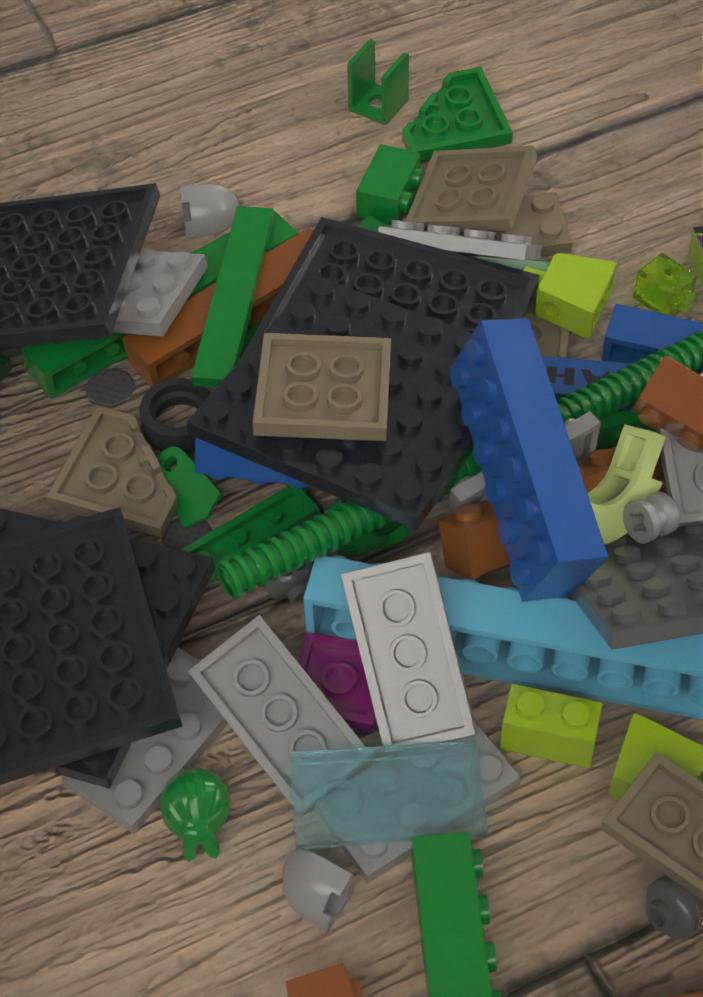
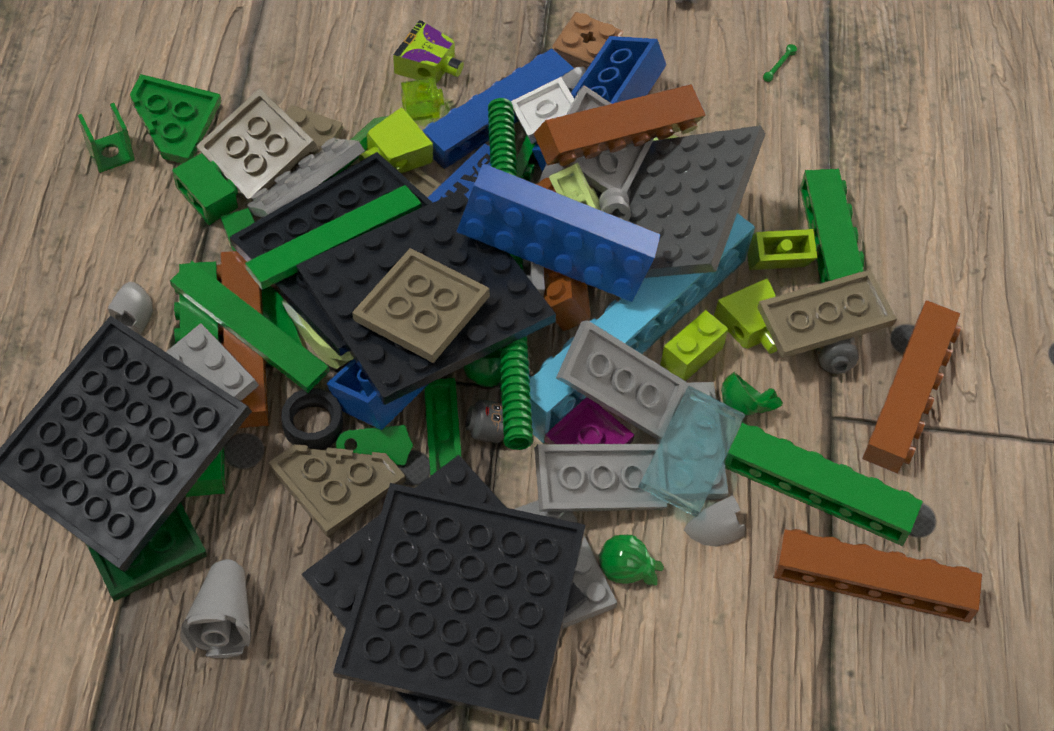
camera: 65 degrees left, 5 degrees up
none -> green tile [245,185,422,290]
none -> green piece [721,371,783,417]

